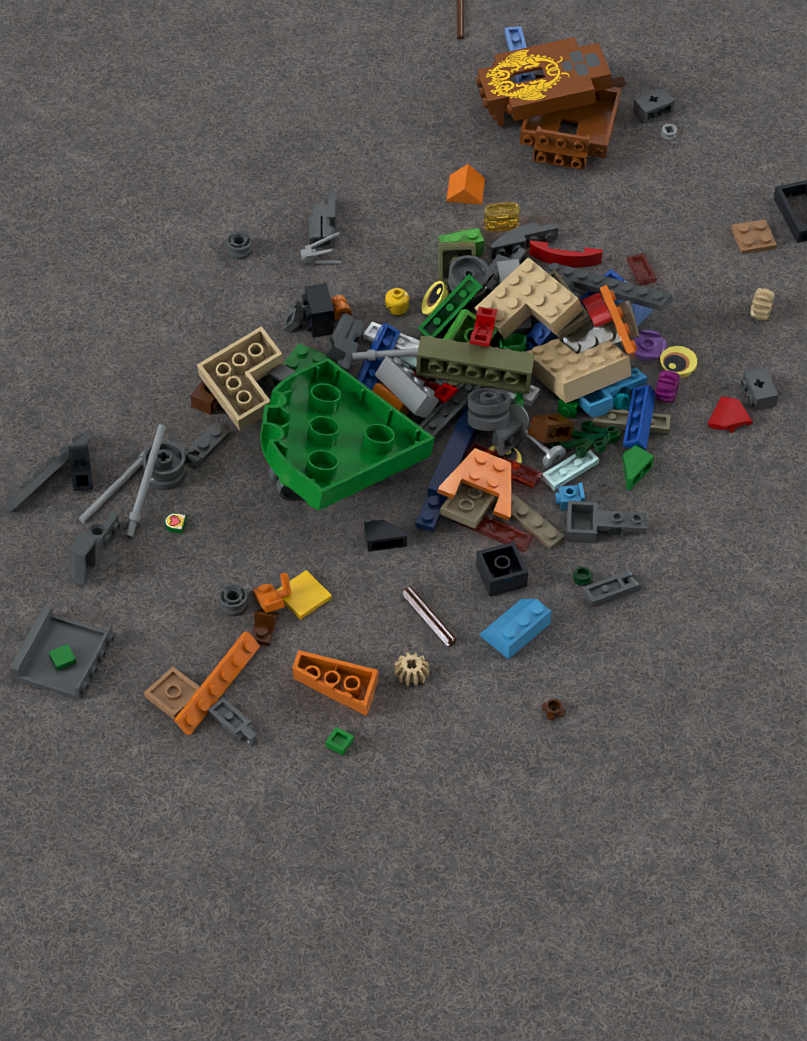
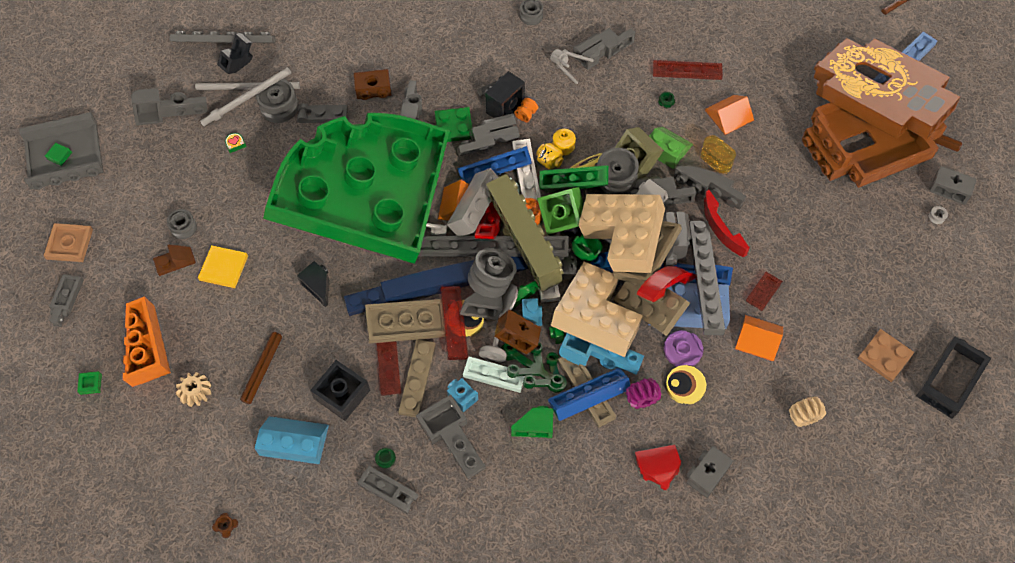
camera: 55 degrees right, 10 degrees up
orange plate [174,632,260,735] -> none
tan brick [197,326,284,431] -> none
orange plate [252,573,292,613] -> none
light grey bar [352,348,418,361] -> none
orange wing [437,448,511,521] -> none
red slope [469,306,498,347] -> none
orange plate [600,285,638,360] -> none
teal tile [613,393,631,411] -> none
none -> dark azure brick [522,298,542,326]
none -> yellow head [536,143,564,170]
none -> clear red tile [653,60,723,80]
none -> dark green plate [658,92,675,108]
none -> orange slope [735,315,783,361]

